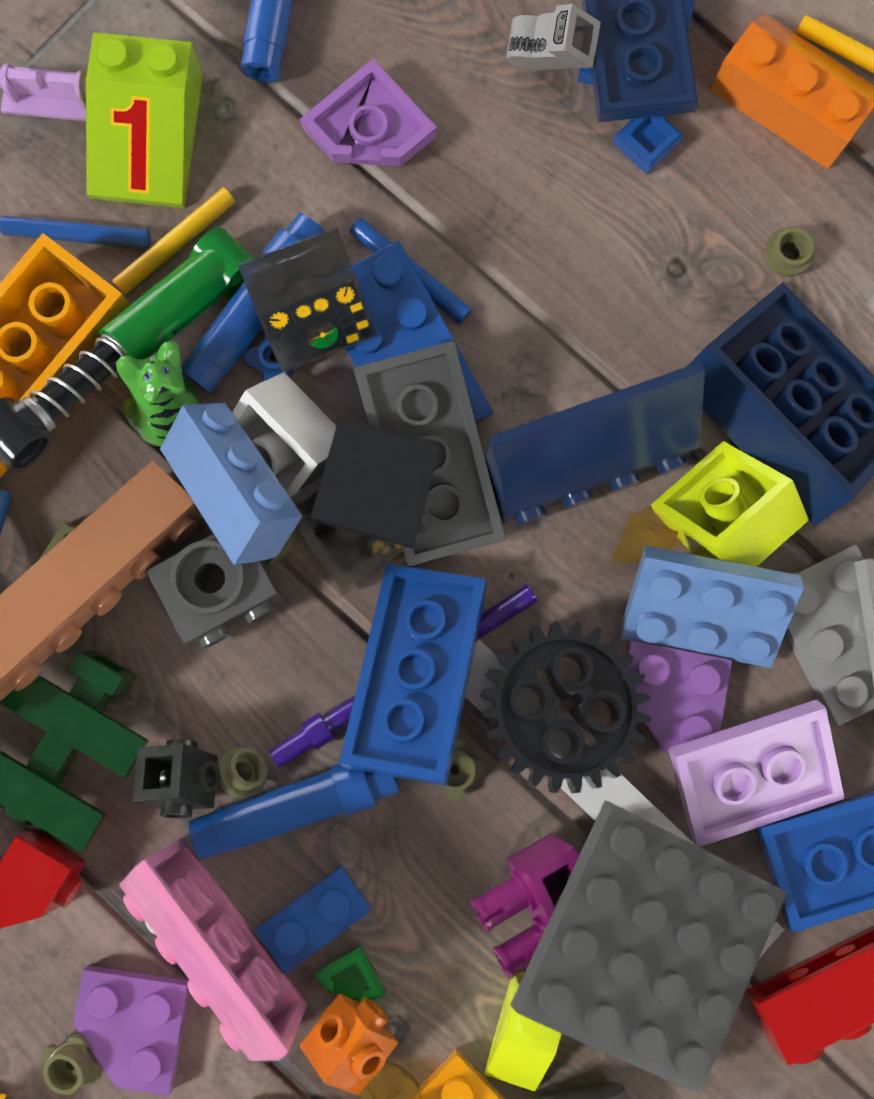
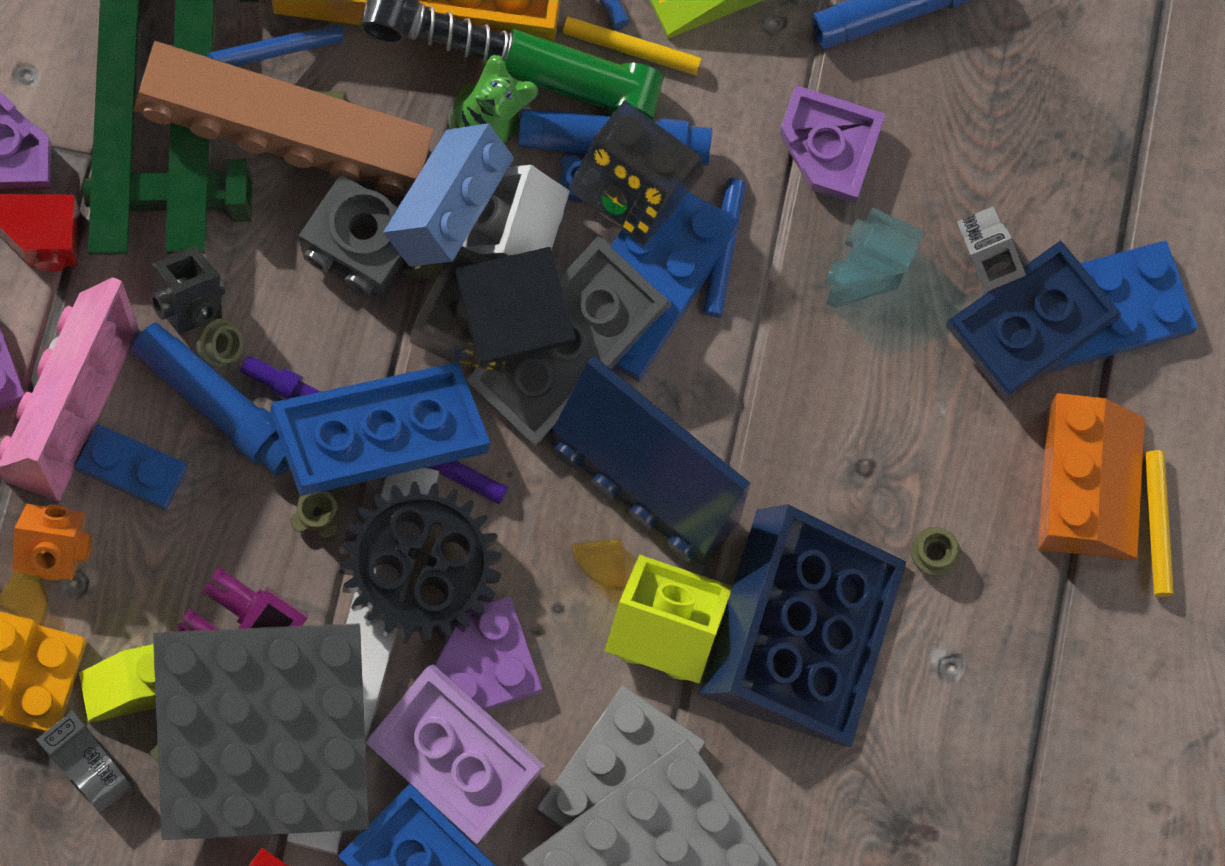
camera: 55 degrees right, 10 degrees down
green tile [314,944,386,1001] -> none
blue tile [613,116,684,174] -> none
medium blue plate [620,545,804,668] -> none
none -> clear light blue slope [824,207,925,308]

